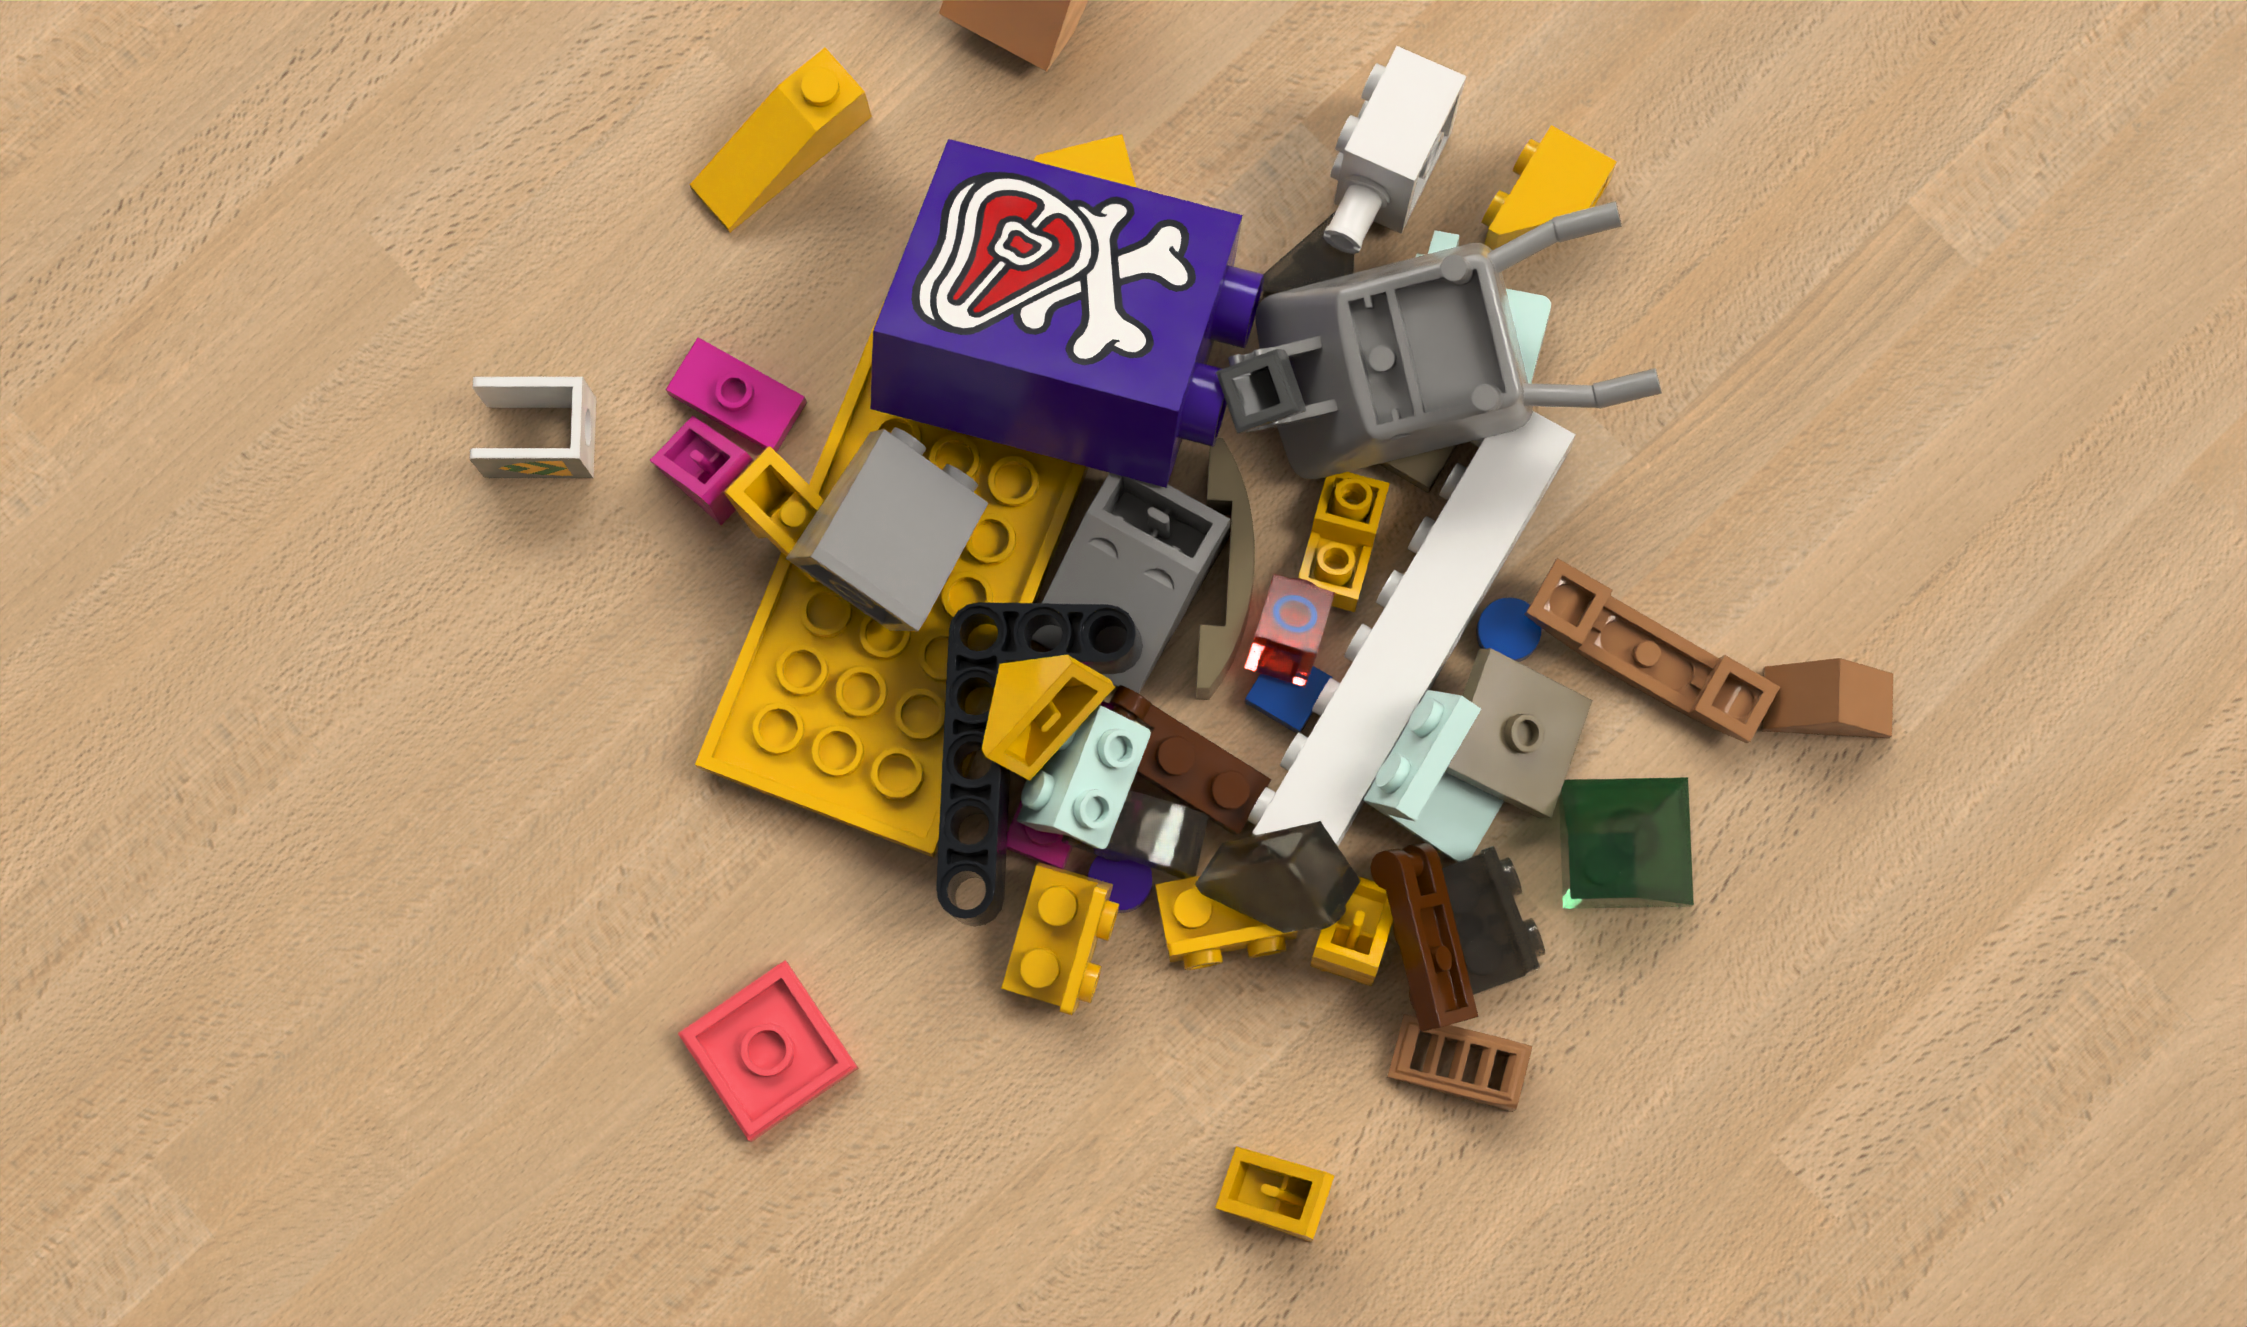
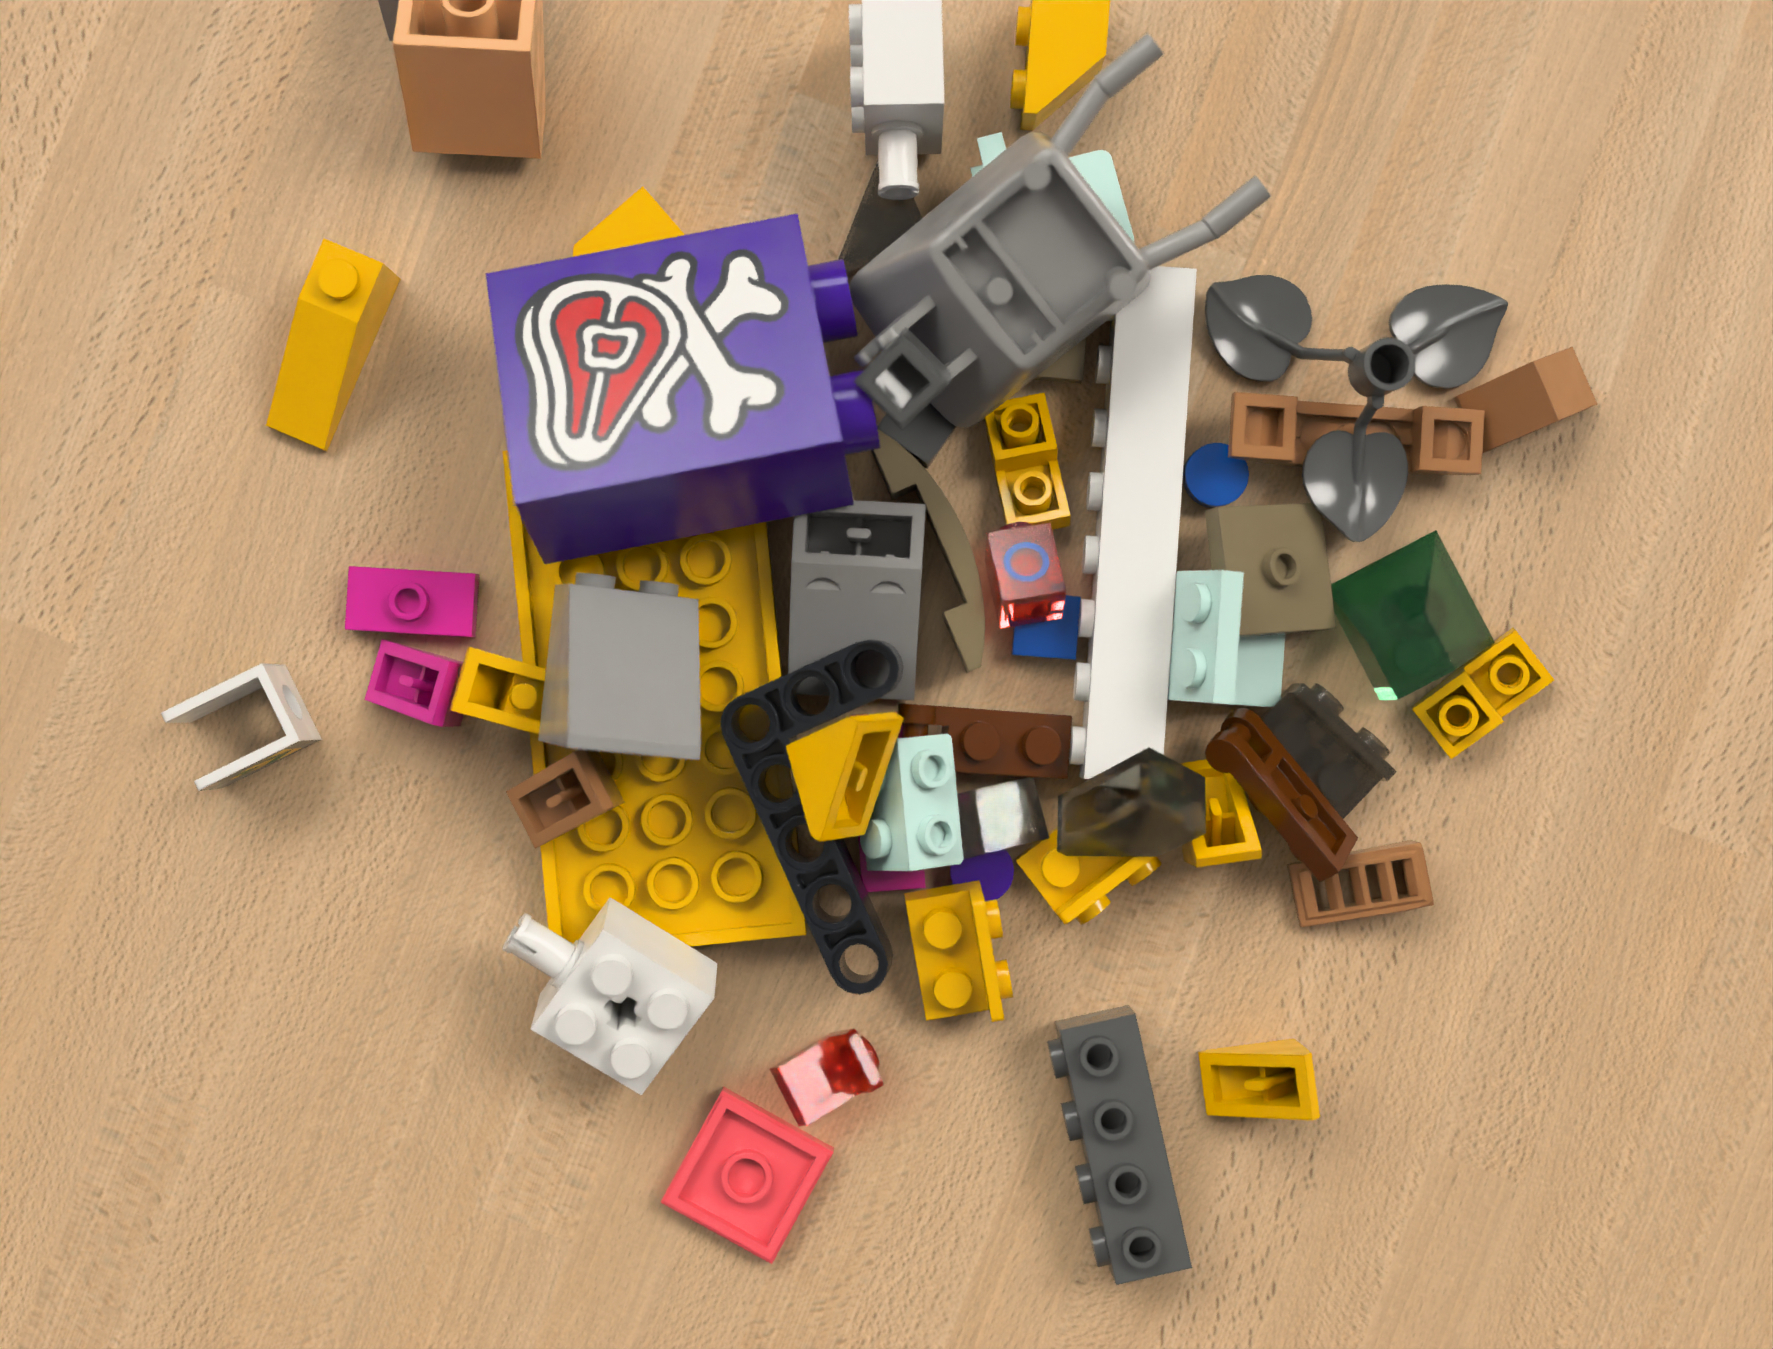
camera: 35 degrees left, 10 degrees up
none -> white brick [503,897,717,1095]
none -> medium nougat slope [506,749,625,849]
none -> clear red bracket [770,1028,884,1126]
none -> dark grey slope [877,403,957,469]
none -> dark grey brick [1047,1005,1192,1285]
none -> dark grey plant [1205,275,1508,542]
none -> yellow slope [1411,627,1555,759]

